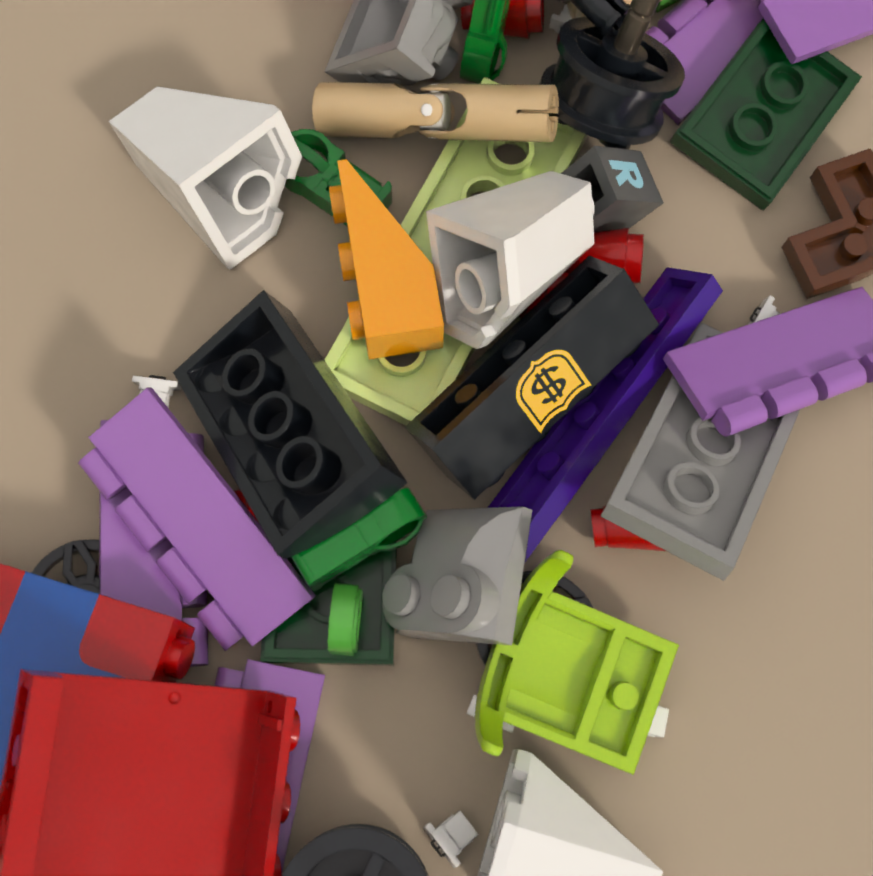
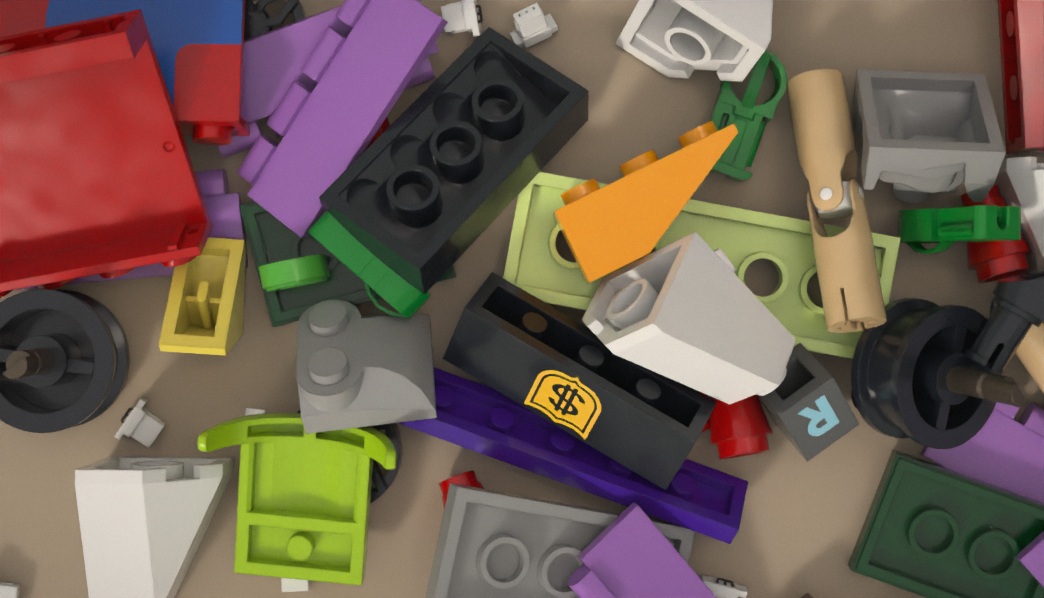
camera: 75 degrees right, 15 degrees up
none -> light yellow slope [159,237,246,356]
none -> white piece [509,3,558,48]

